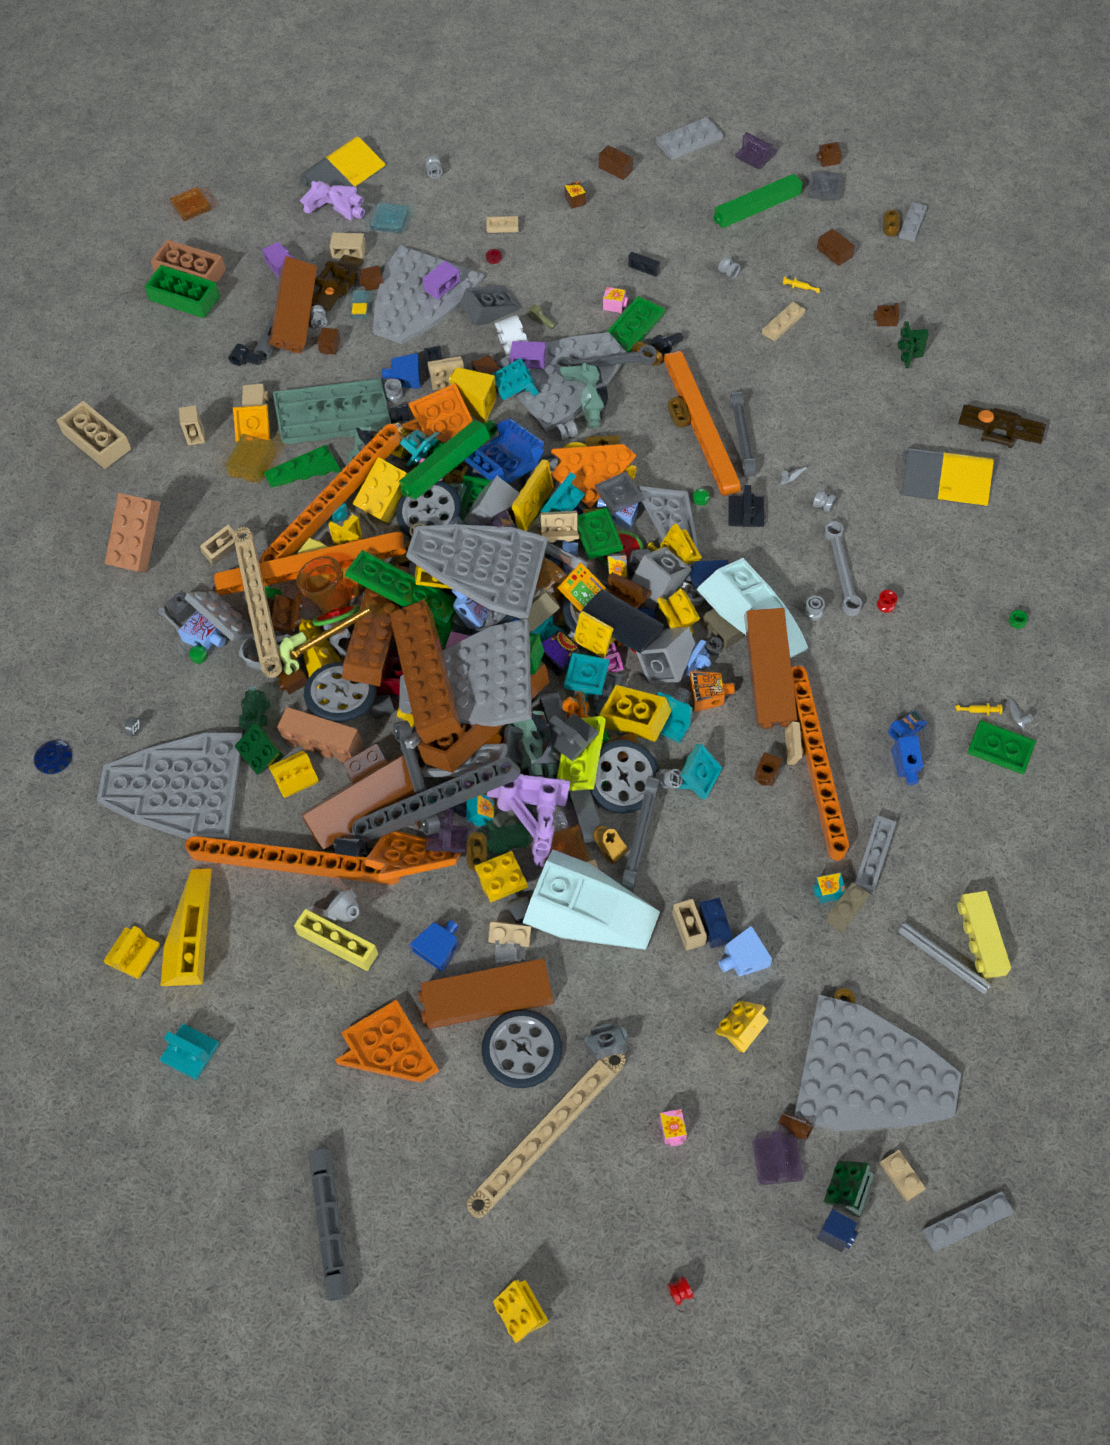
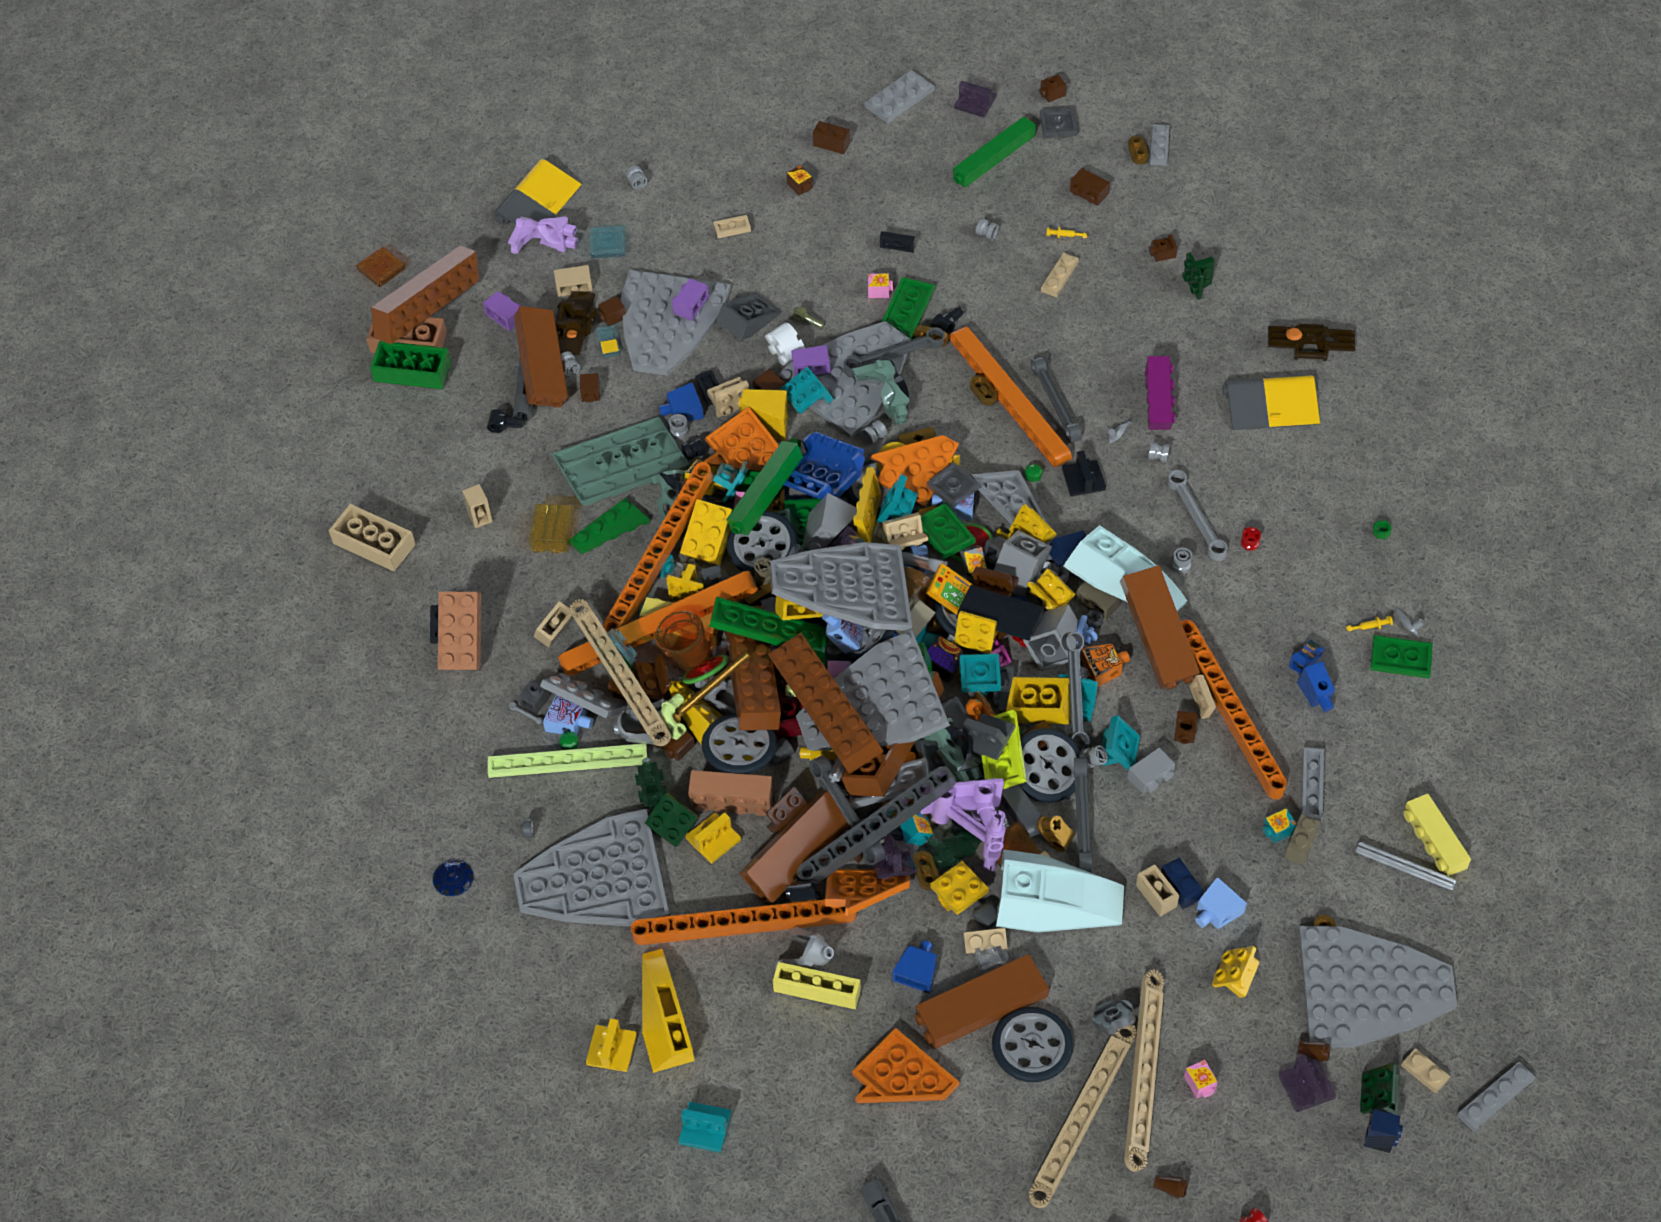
camera: 15 degrees left, 5 degrees down
light orange tile [233,405,271,442] -> none
tan brick [242,384,269,407] -> none
dark red tile [486,249,502,264] -> none
none -> dark orange brick [371,245,479,344]
none -> yellowish green plate [488,744,648,778]
none -> clear light blue plate [607,628,638,665]
none -> dark grey tile [700,565,722,589]
none -> dark grey piece [1061,632,1090,751]
none -> tan plate [1124,969,1164,1172]
none -> light grey brick [1127,747,1175,795]
none -> magenta wedge [1145,356,1175,430]
none -> reddish brown cone [1154,1175,1188,1199]

